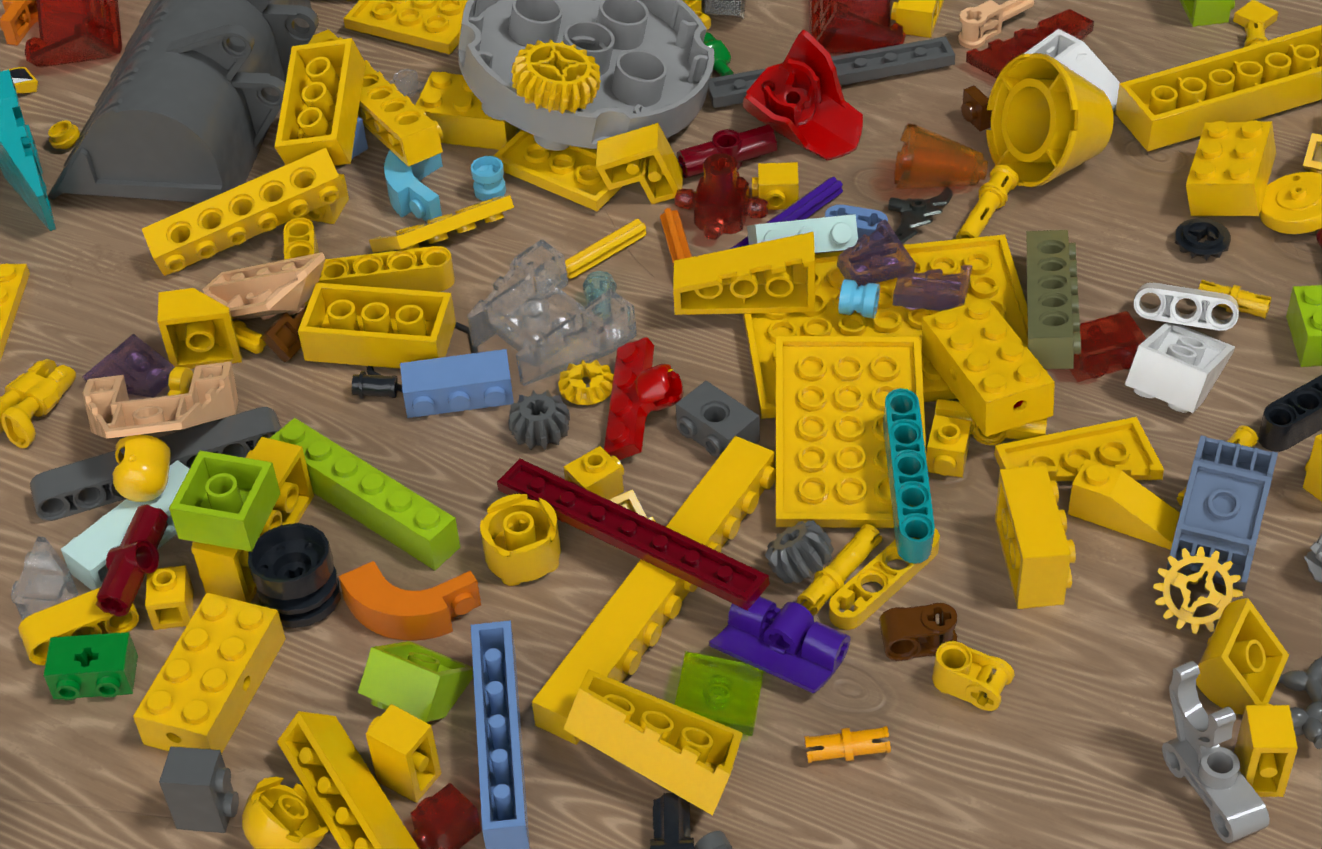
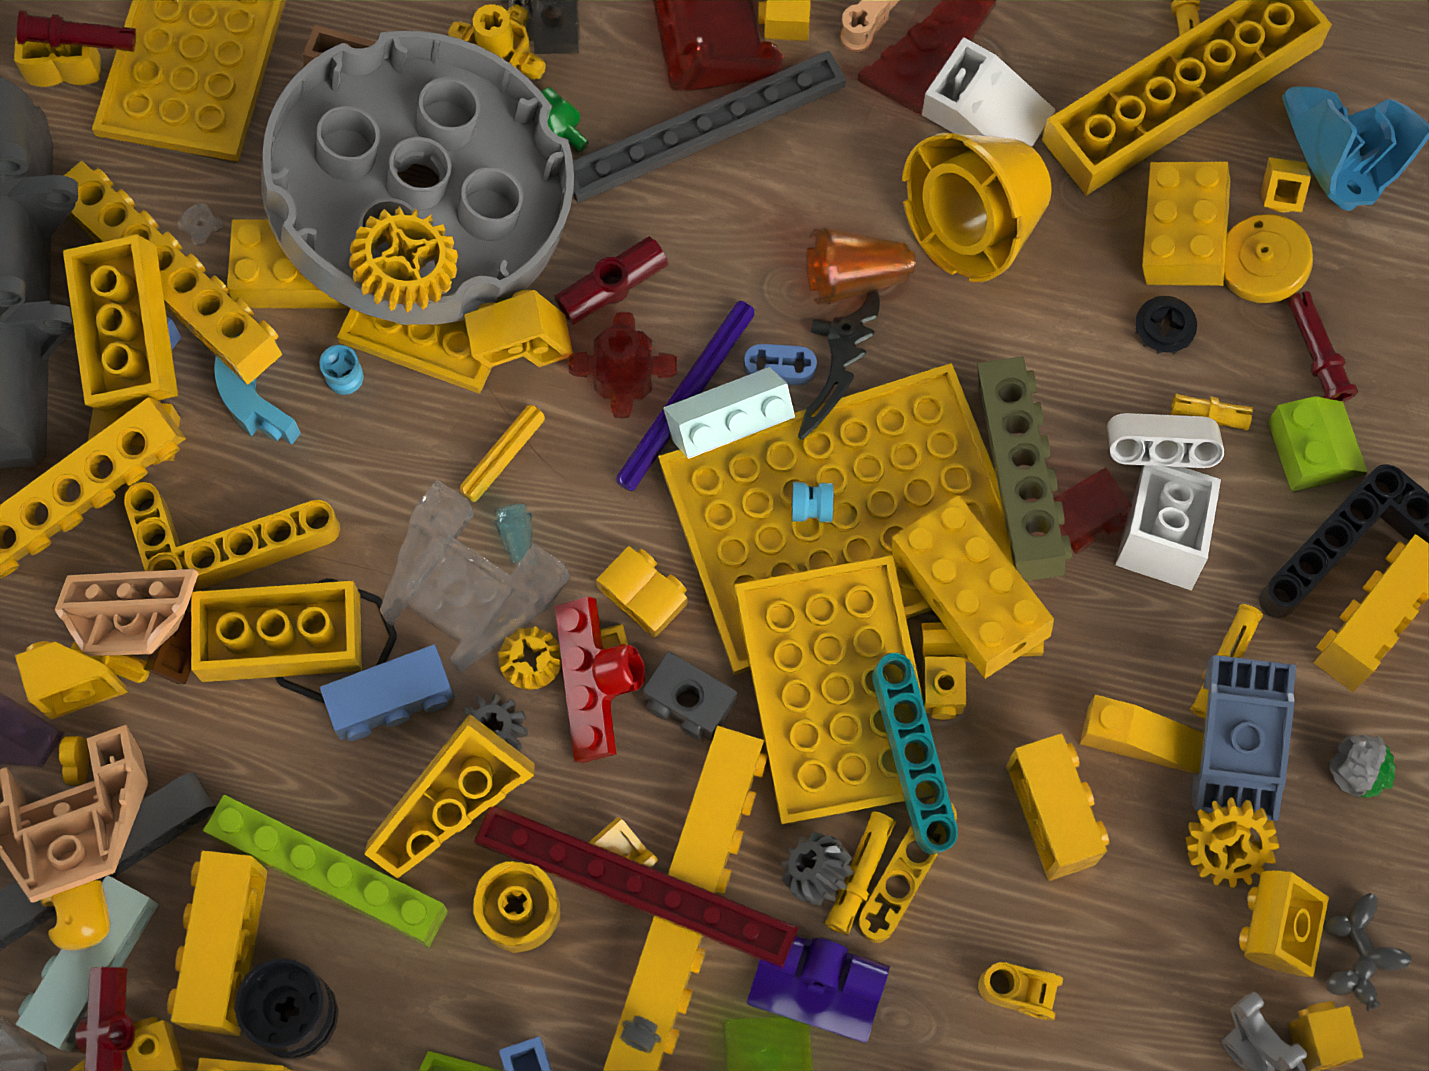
camera: 15 degrees left, 25 degrees up
lime brick [169,450,280,552] -> none
orange arch [338,561,481,641] -> none
black pin [352,371,398,399] -> none
yellow wing [369,195,514,253] -> none
yellow brick [563,446,625,500] -> none
orange axle [660,208,692,266] -> none
yellow wedge [673,232,815,315] -> none
red piece [743,30,863,160] -> none
yellow brick [752,162,799,210] -> none
wing [837,220,916,287] -> none
reddish brown piece [879,603,957,661] -> none
wing [893,265,972,312] -> none
yellow pin [956,165,1019,239] -> none
reddish brown plate [961,85,992,132] -> none
yellow wing [994,416,1164,481] -> none
none -> yellow wedge [364,714,535,879]
none -> yellow brick [596,546,687,639]
none -> dark grey plate [620,1016,661,1053]

